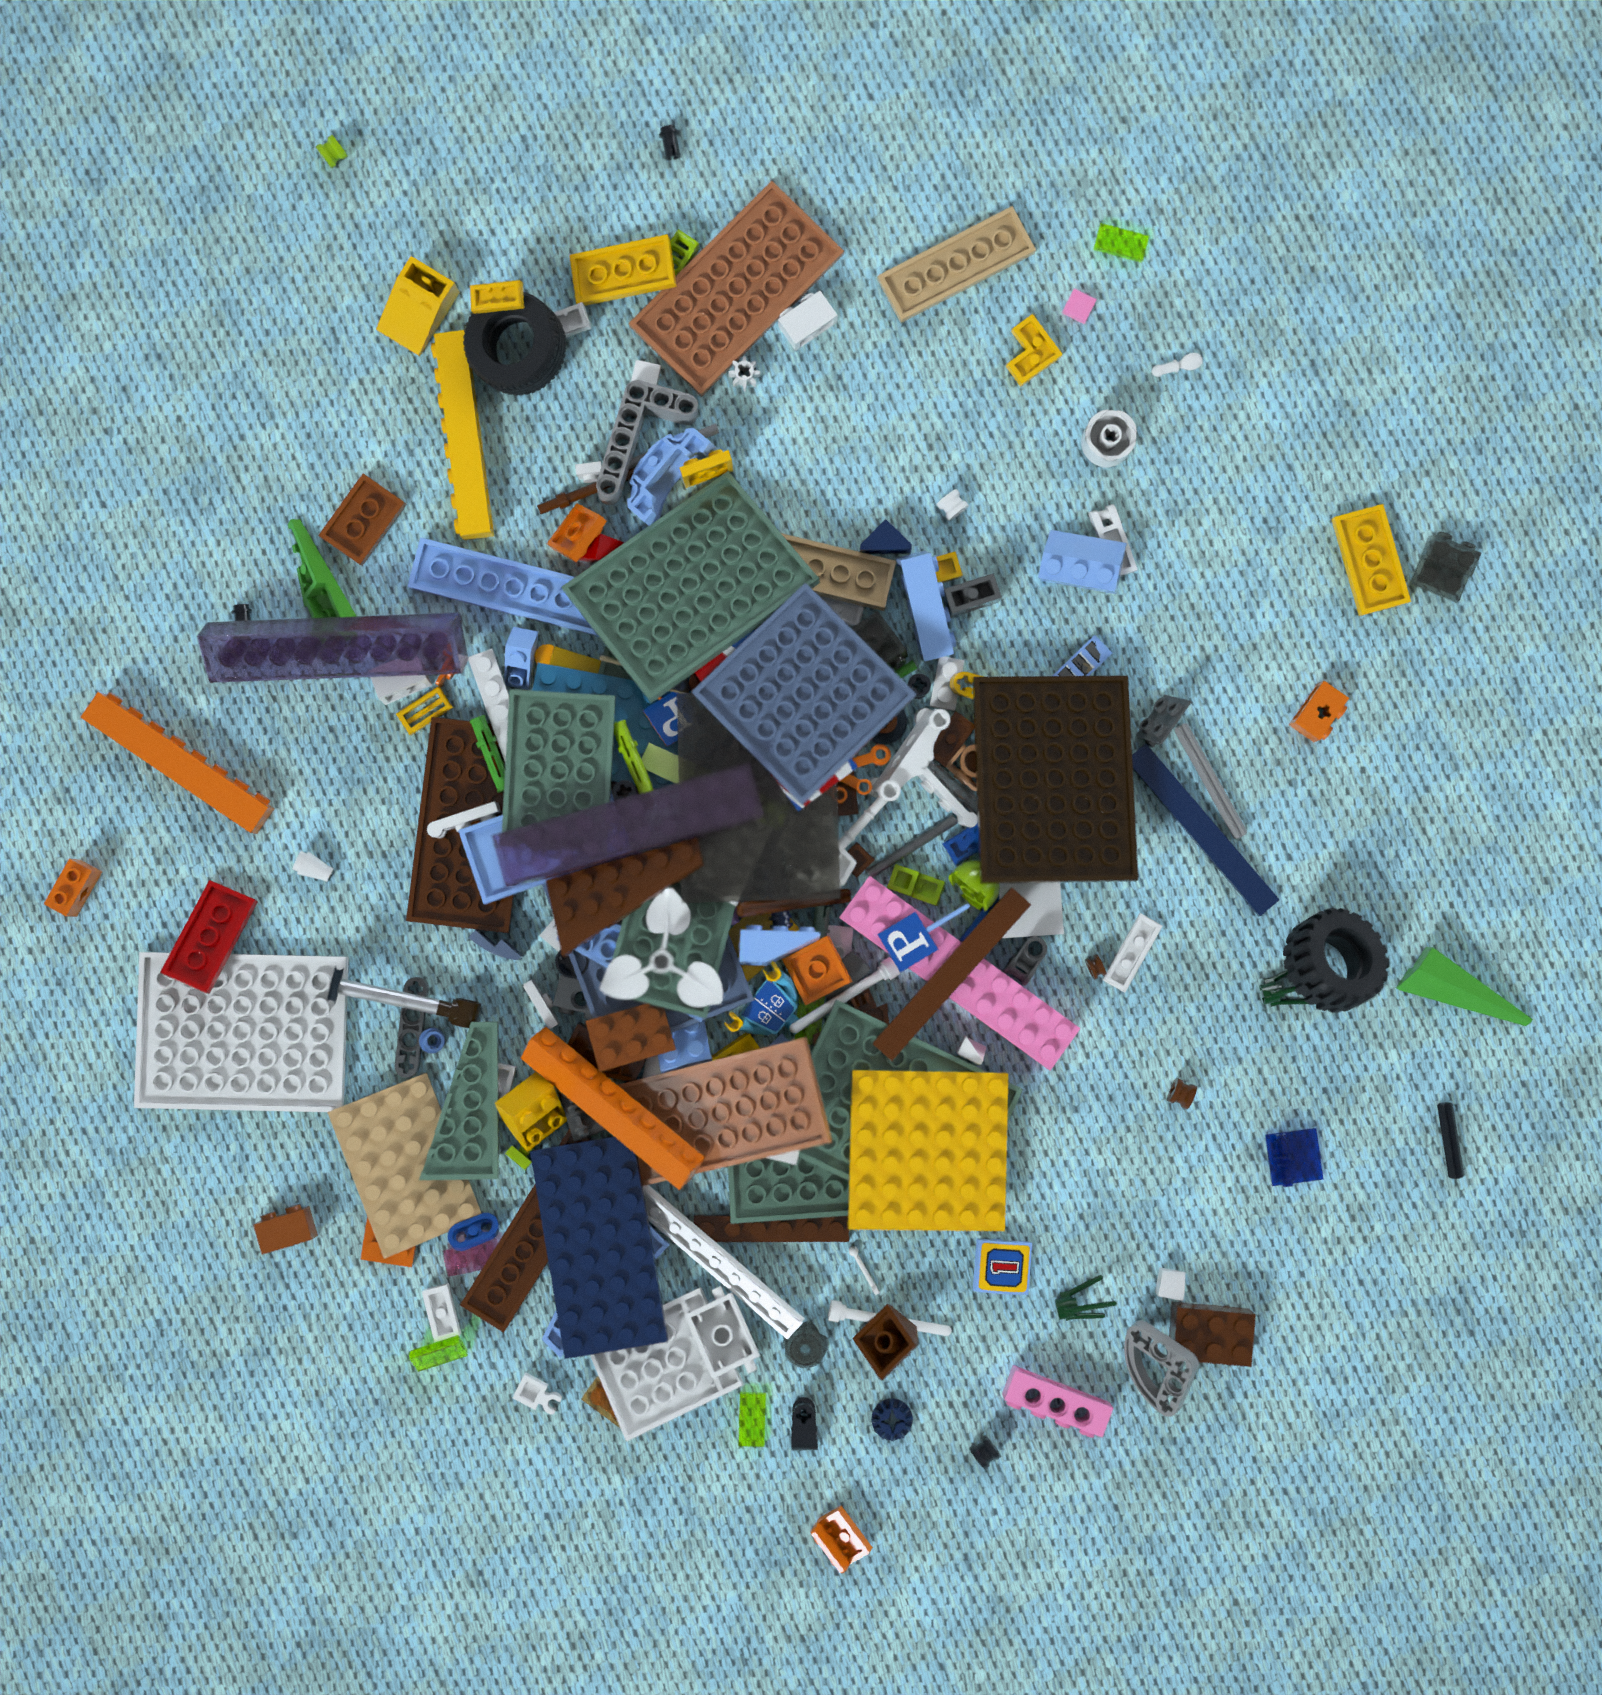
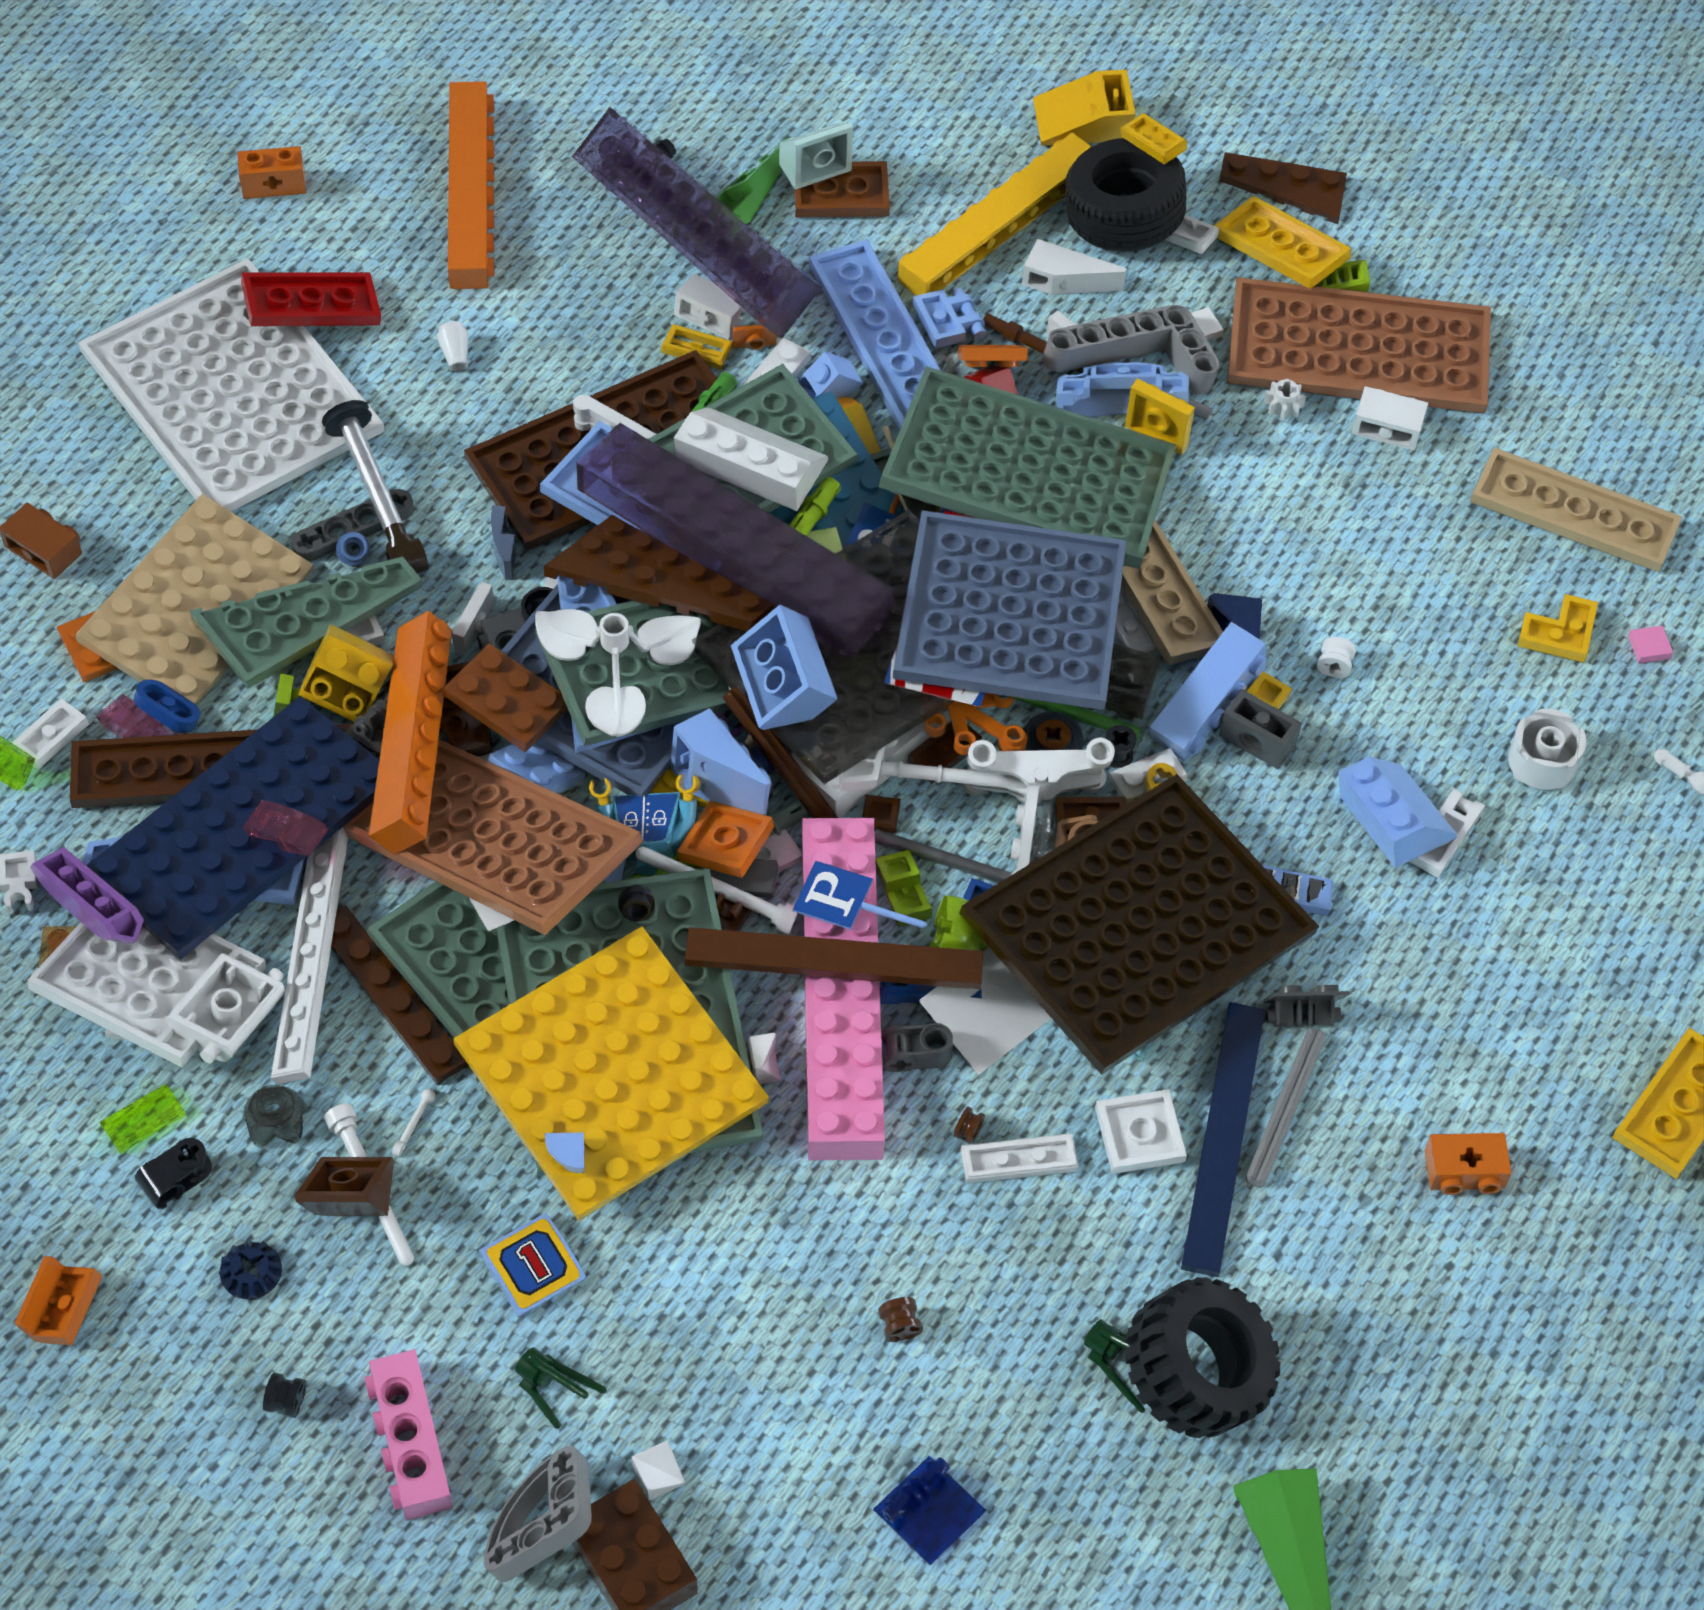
camera: 55 degrees right, 30 degrees down
black pin [659,125,681,161] -> none
none -> medium lavender brick [30,847,144,944]
none -> clear pink slope [243,800,328,856]
none -> light blue tile [545,1132,584,1173]
none -> black plate [618,884,655,922]
none -> white slope [674,407,828,511]
none -> light blue slope [731,605,838,730]
none -> light aqua slope [779,122,853,190]
none -> light blue plate [913,288,986,349]
none -> white slope [1022,239,1127,294]
none -> white plate [1095,1089,1187,1174]
none -> reddish brown wing [1219,152,1347,224]

